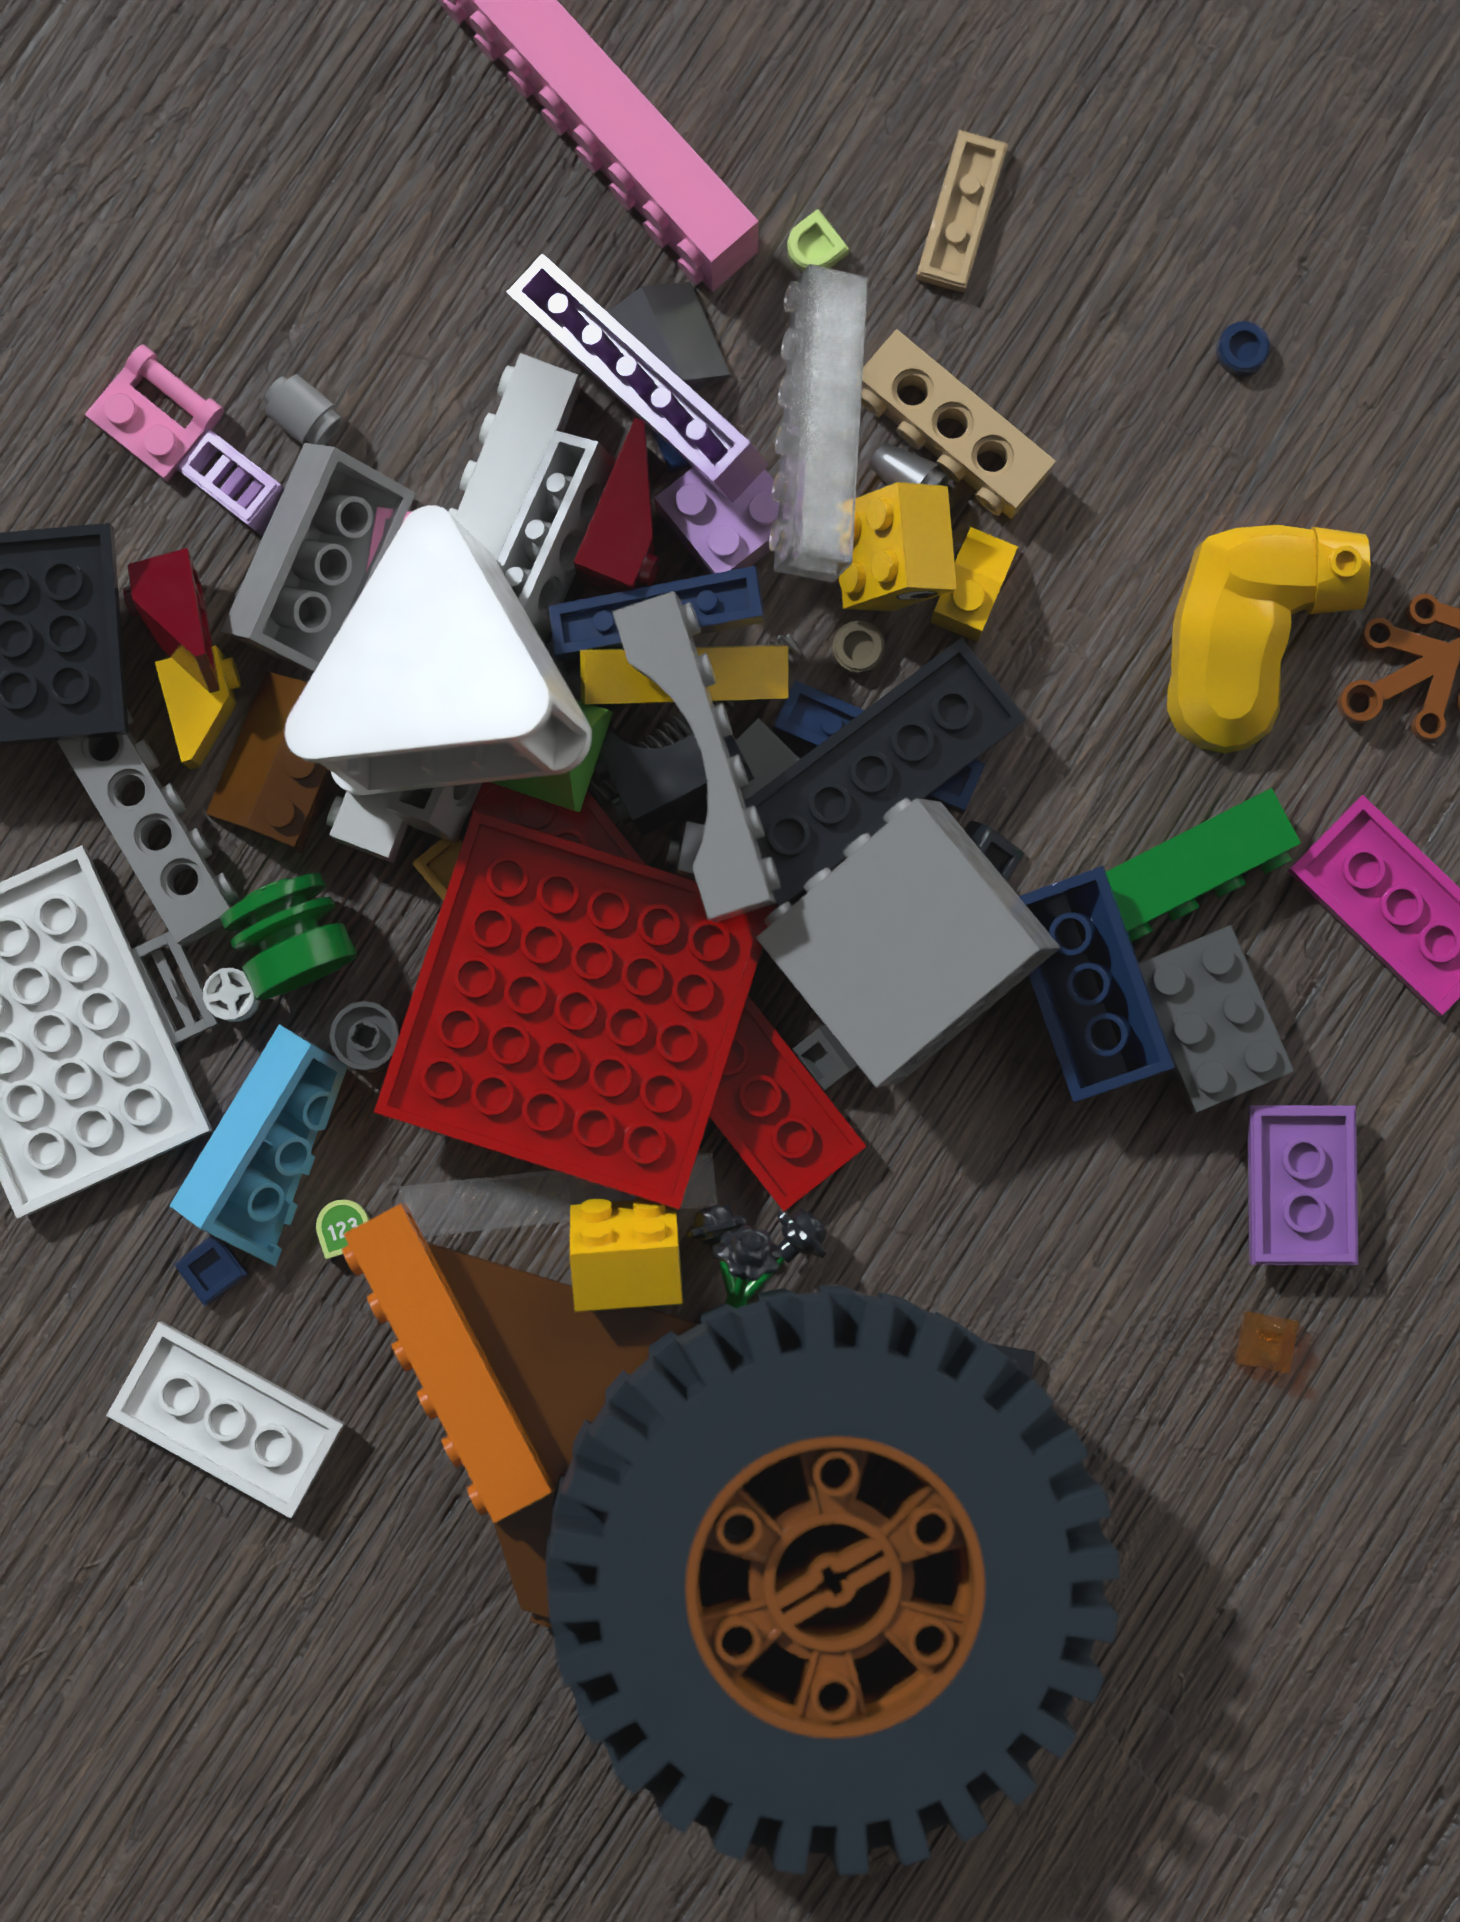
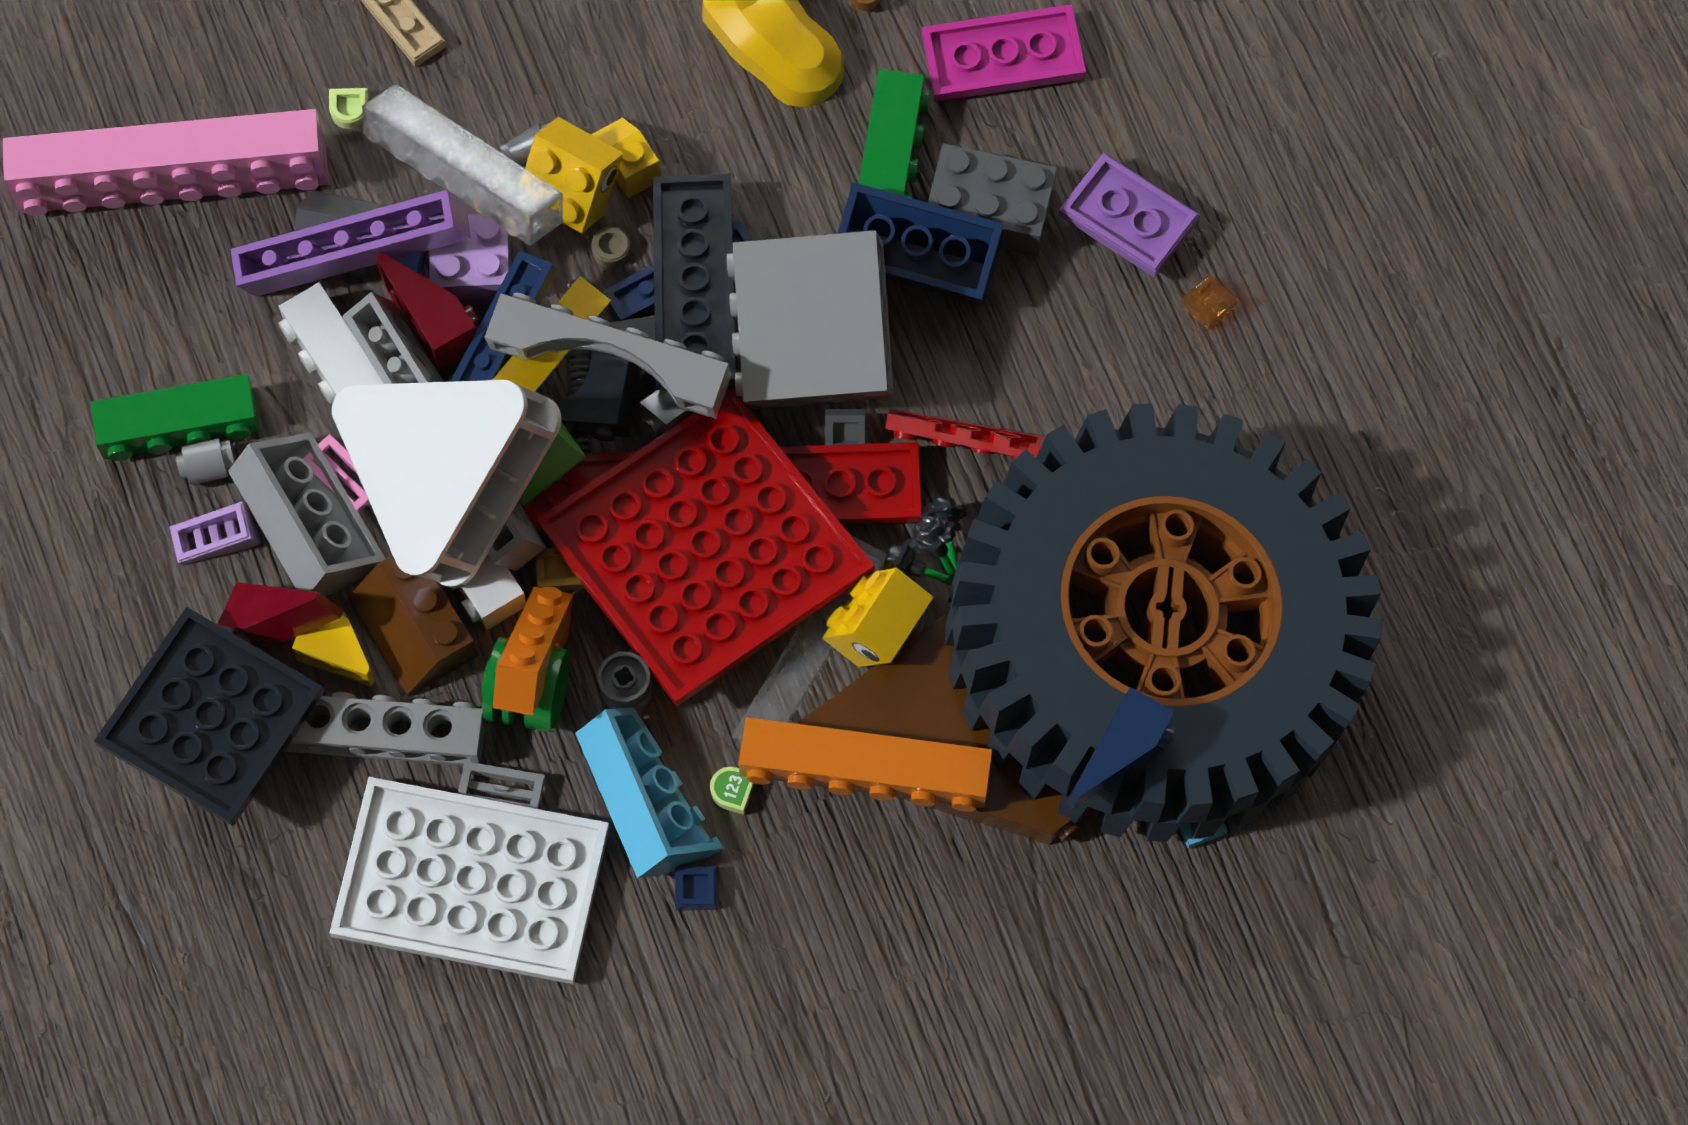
camera: 55 degrees left, 15 degrees down
bright pink plate [85,344,224,483] -> none
white plate [106,1321,345,1518] -> none
white wheel [203,968,261,1022] -> none
tan brick [854,329,1056,520] -> none
none -> green brick [90,374,260,461]
none -> orange arch [492,587,573,716]
none -> red wing [885,409,1045,459]
none -> dark blue slope [1066,687,1176,809]

